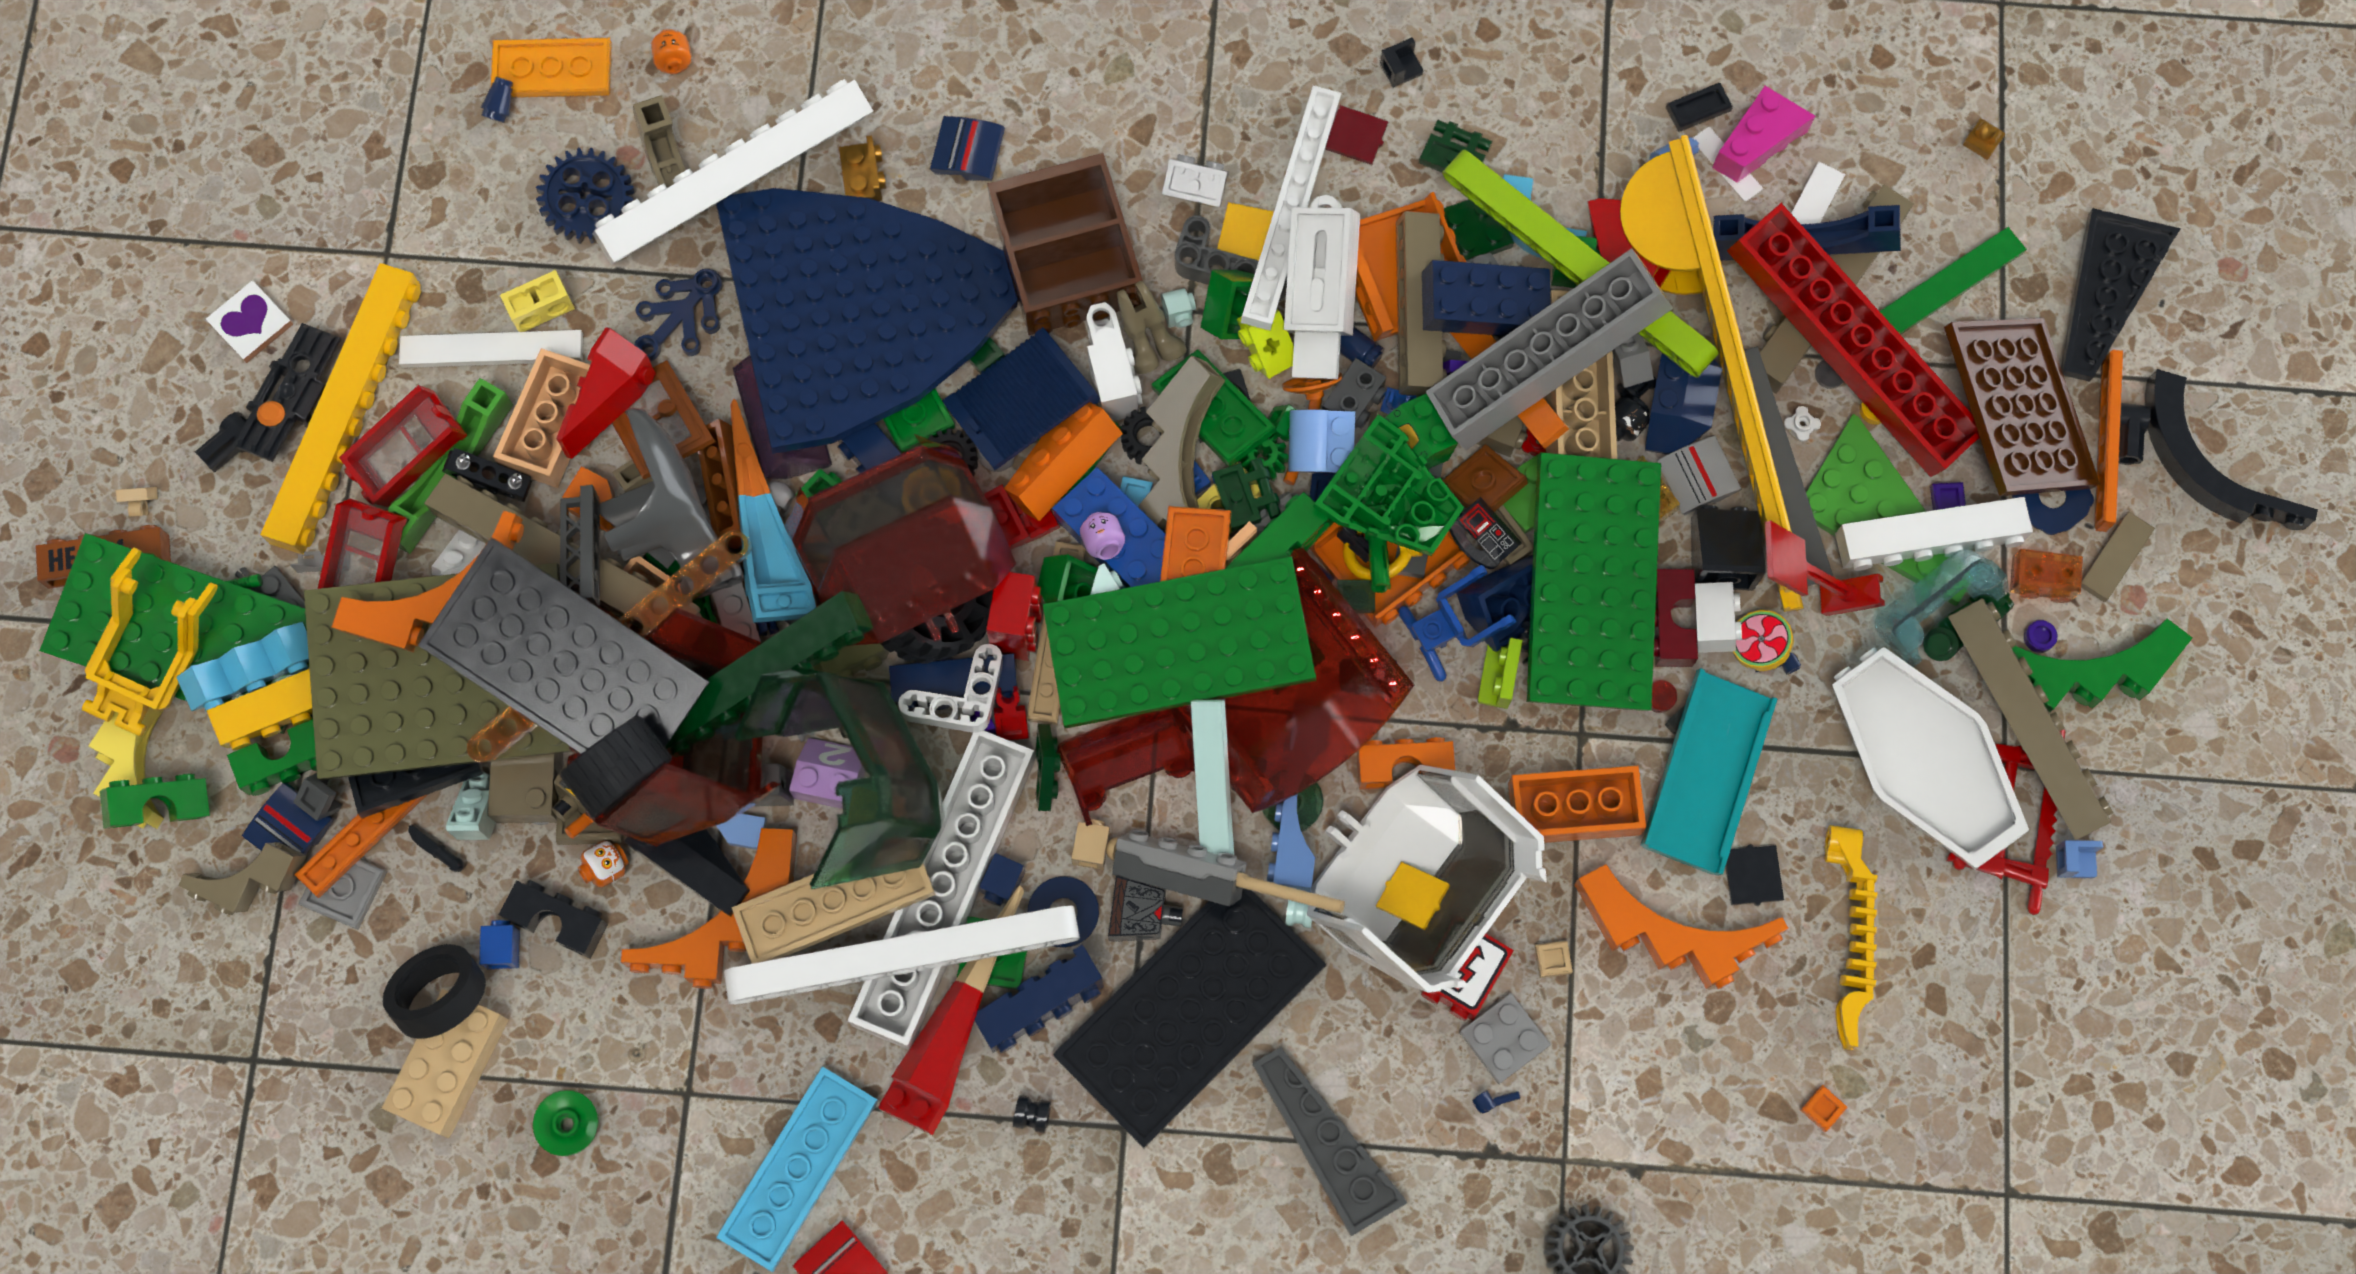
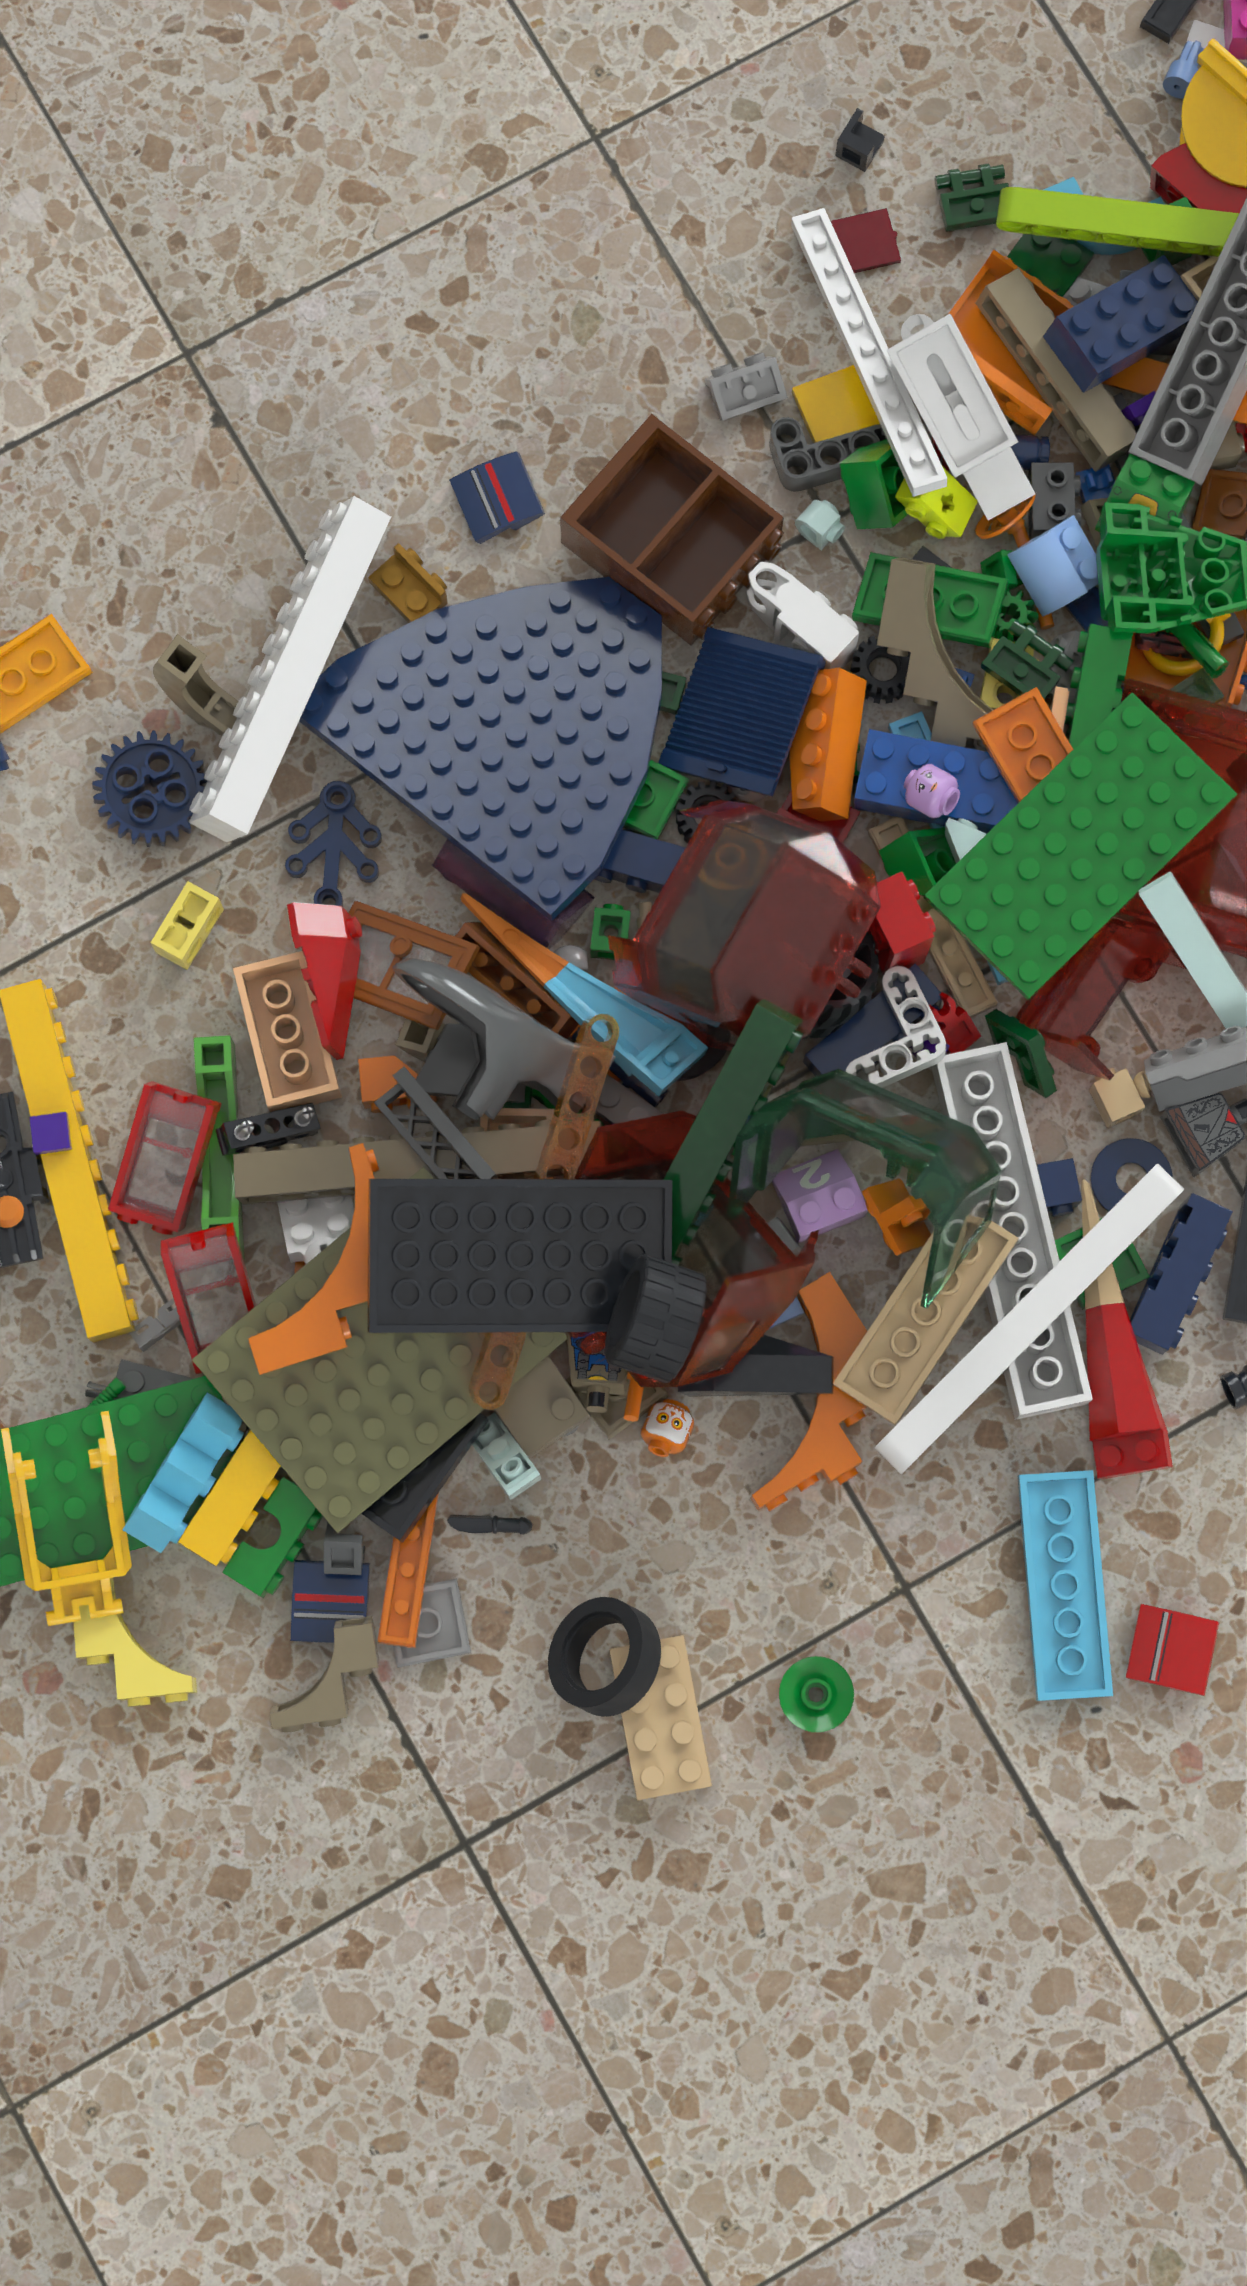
camera: 35 degrees left, 5 degrees up
green arch [100,774,210,829] -> none
white tile [399,330,583,368] -> none
blue brick [479,920,520,970] -> none
black arch [498,880,608,959] -> none
orange head [651,29,691,74] -> none
dark tan piece [1117,281,1187,374] -> none
none -> dark purple tile [29,1112,72,1155]

